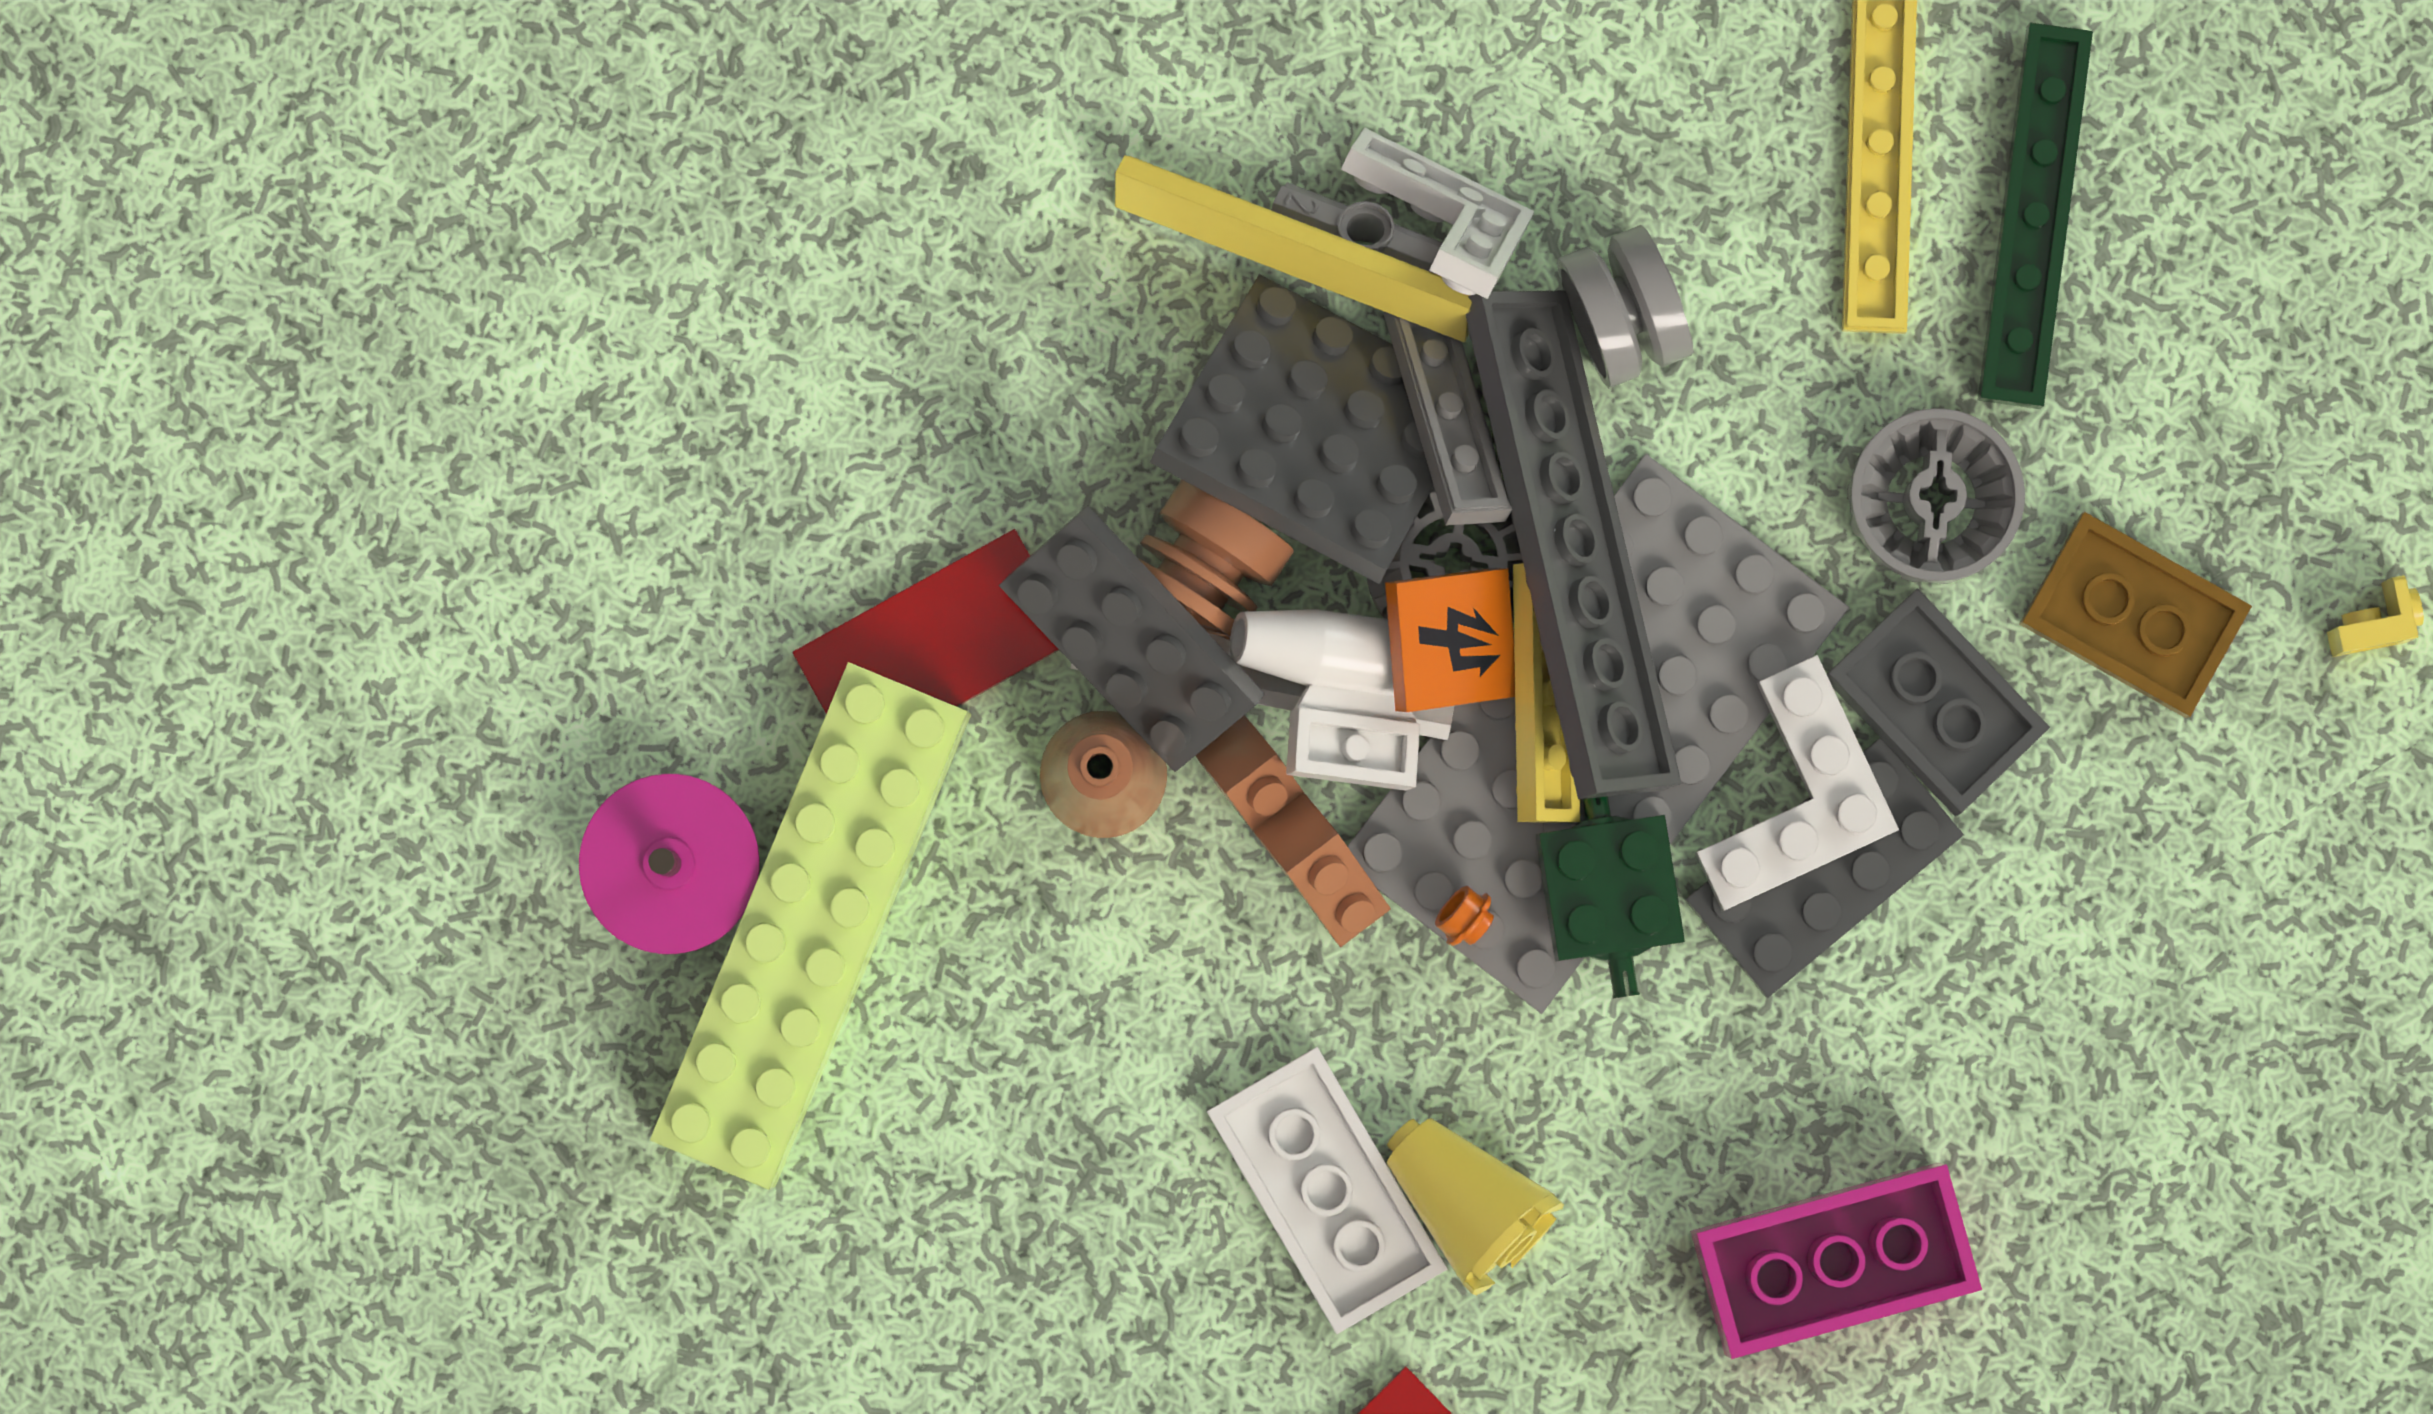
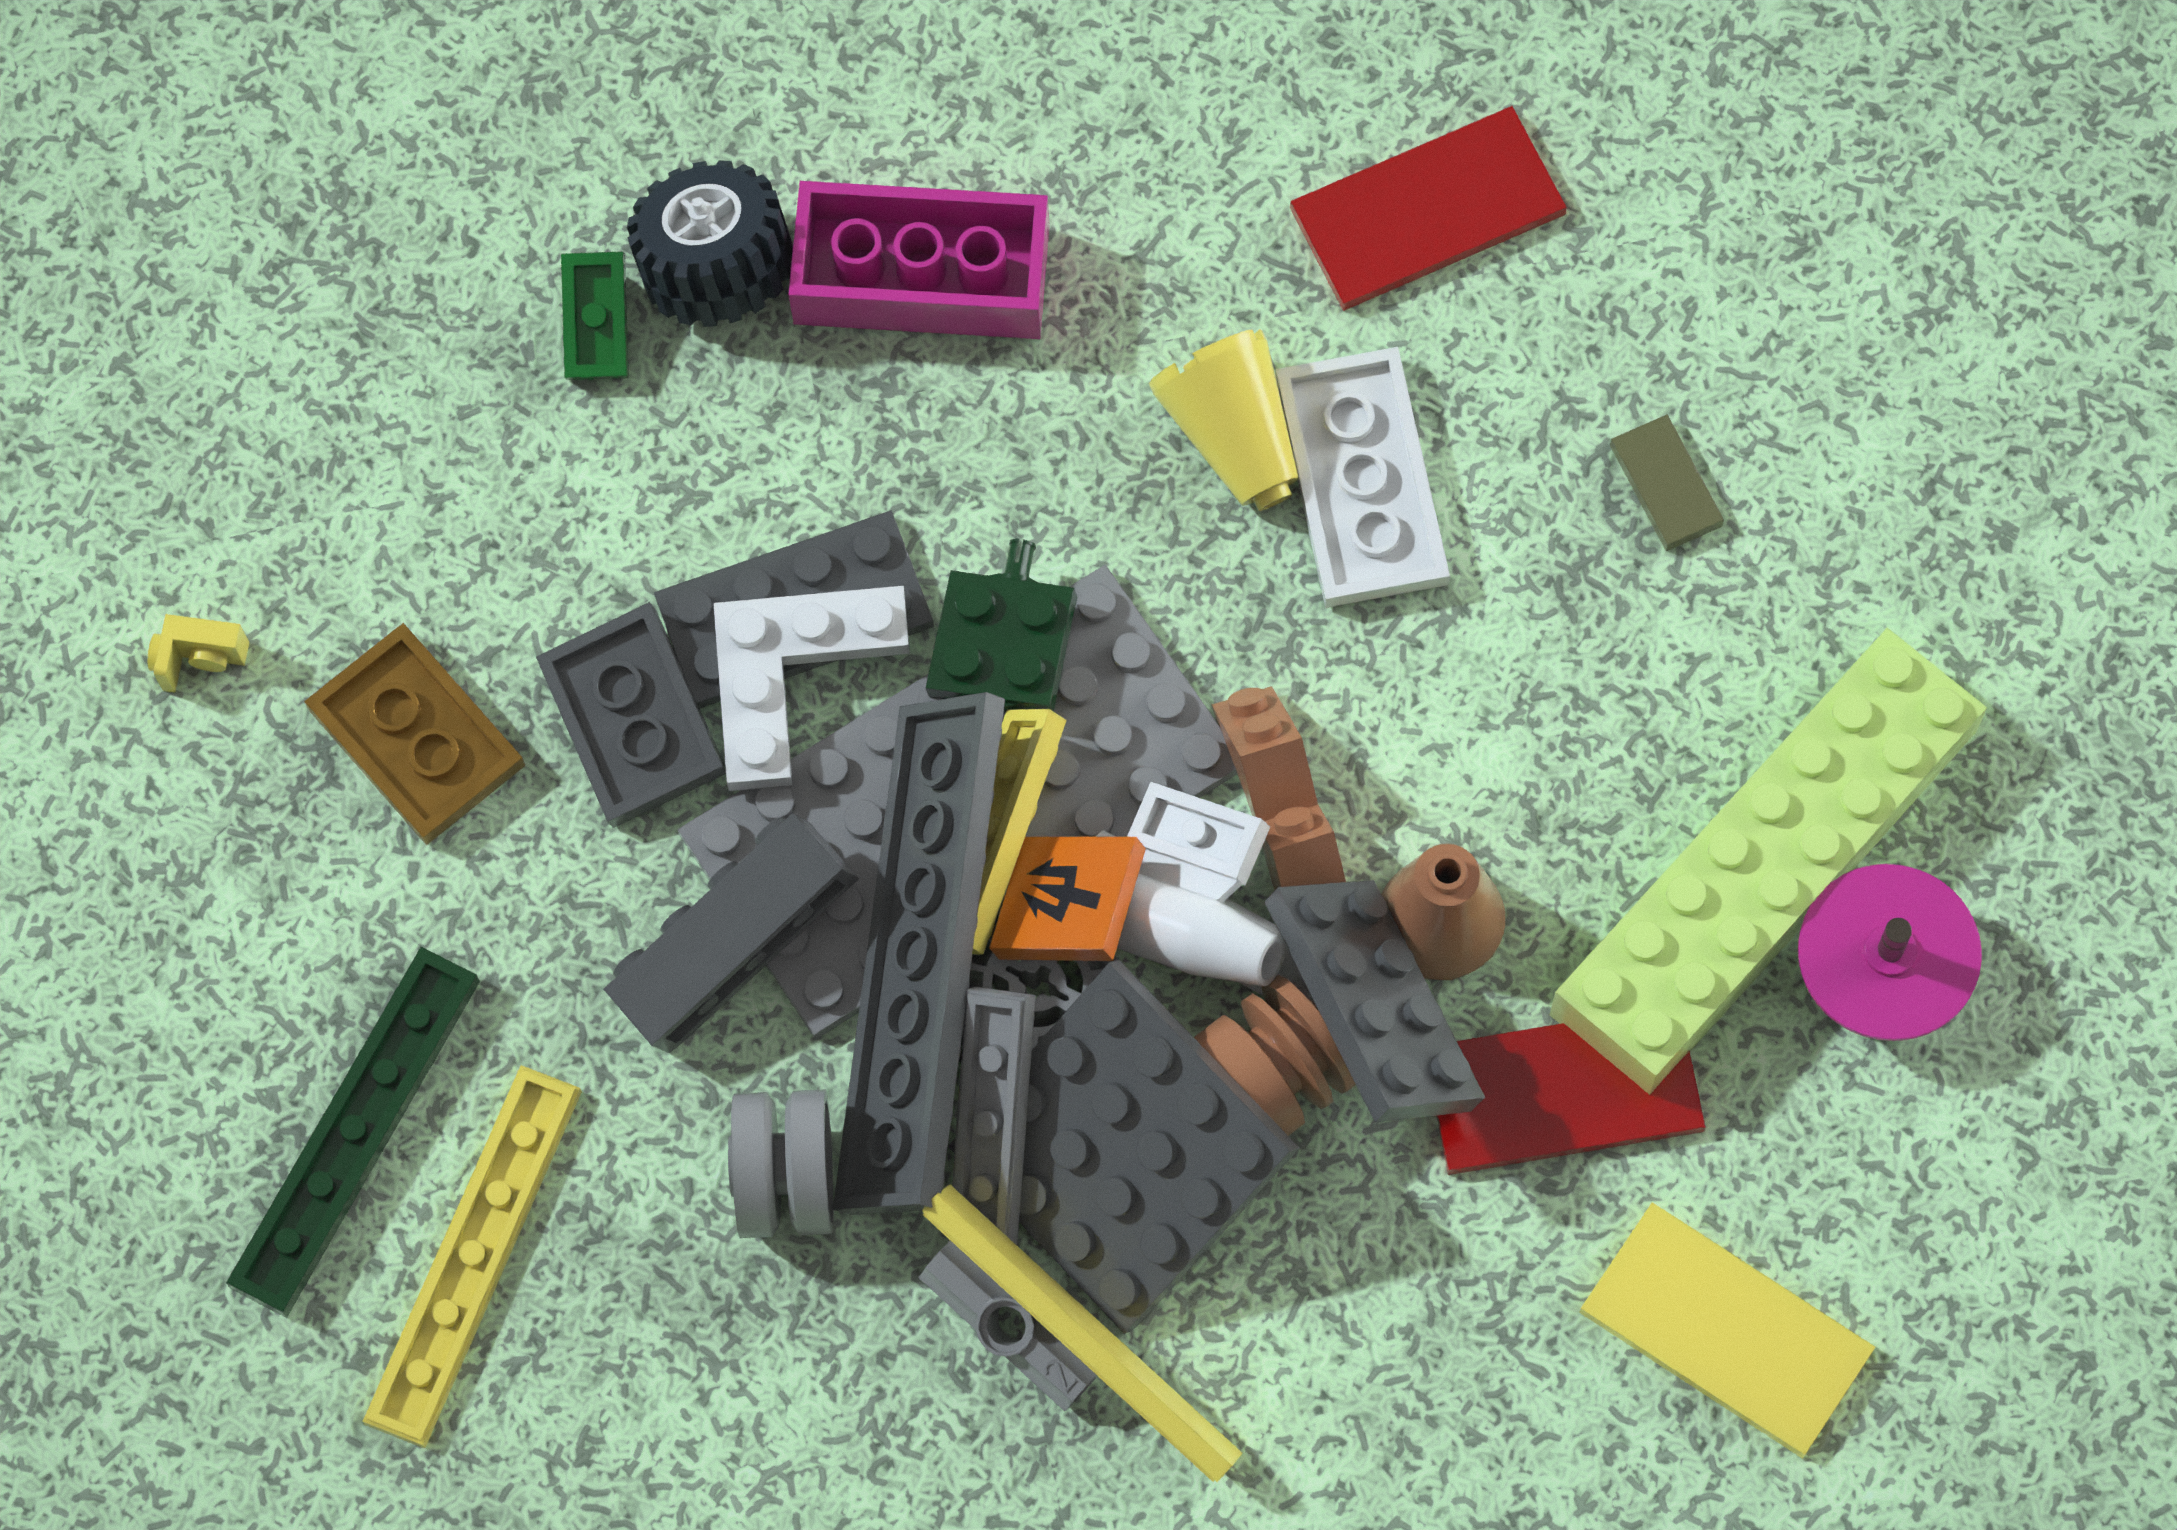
camera: 160 degrees left, 15 degrees down
white plate [1341,127,1535,299] -> none
orange plate [1435,886,1494,946] -> none
light grey gear [1847,409,2025,584] -> none
none -> green plate [561,252,629,380]
none -> dark grey brick [603,813,859,1053]
none -> black wheel [627,160,793,327]
none -> light yellow tile [1579,1202,1875,1459]
none -> olive tile [1610,414,1724,551]

